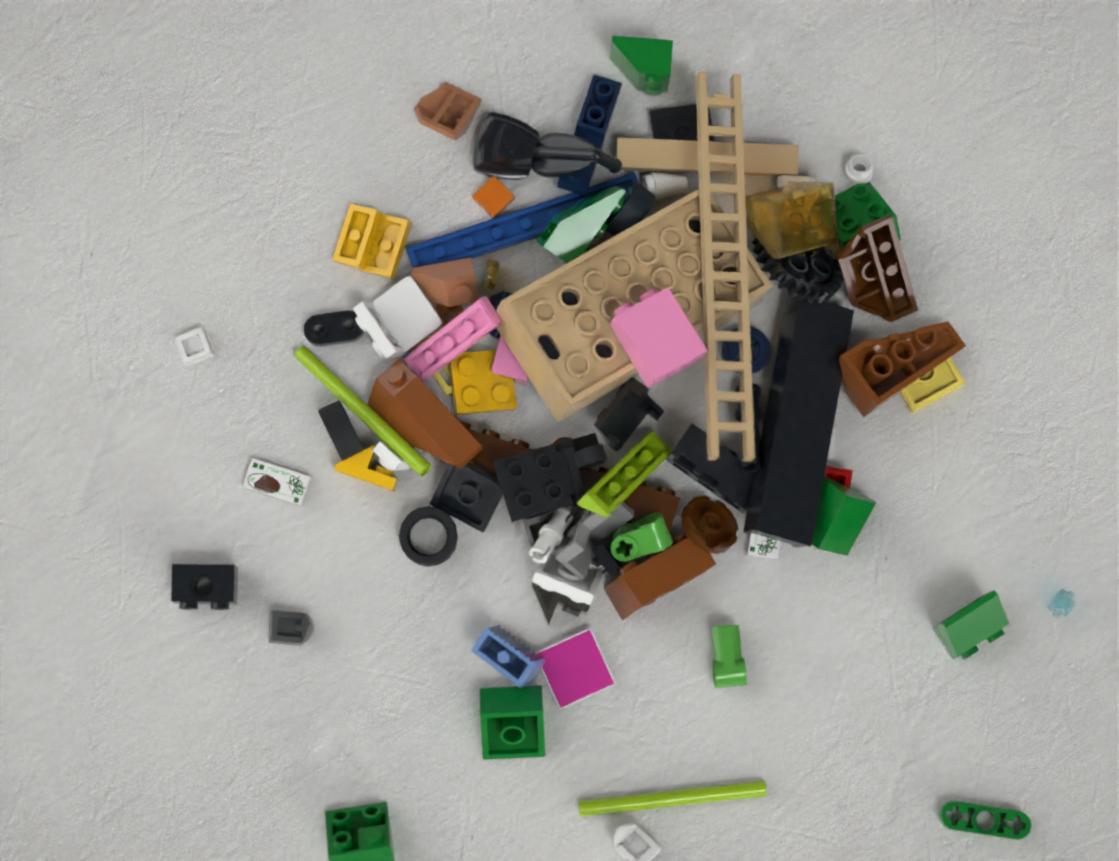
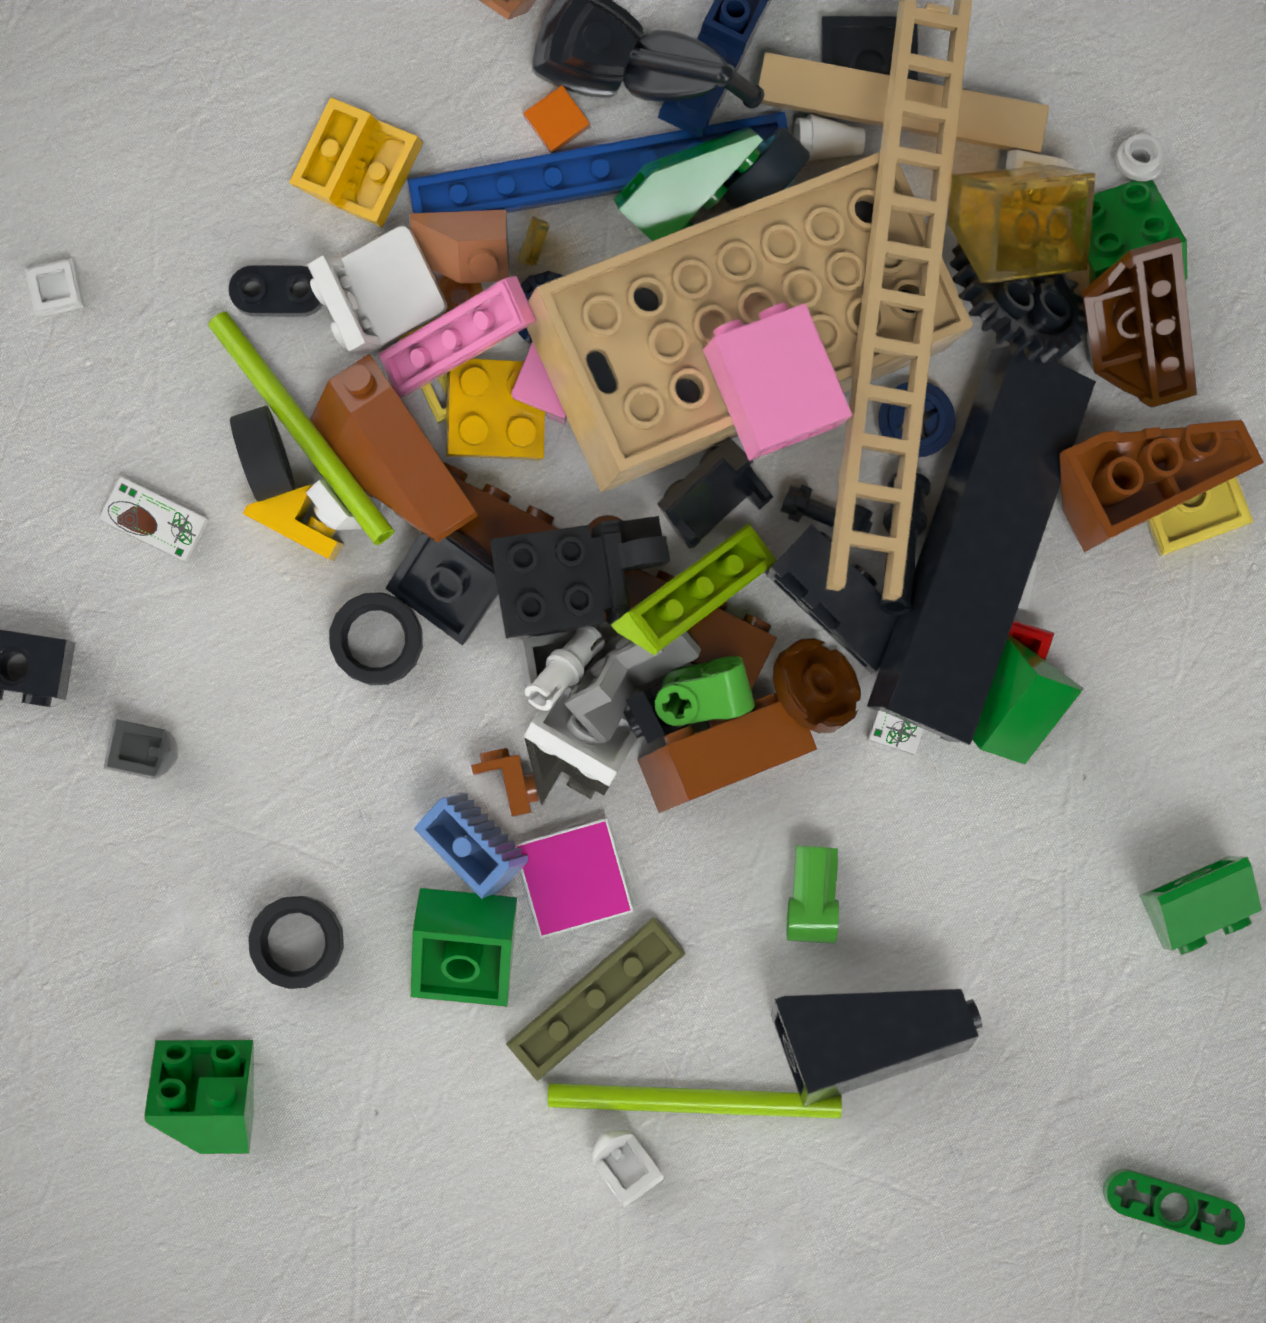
camera: 10 degrees right, 5 degrees up
none -> black tyre [248,896,344,989]
none -> dark orange bracket [471,748,539,817]
none -> olive tile [506,917,686,1081]
none -> black slope [771,989,983,1107]
none -> black bar [780,484,873,549]

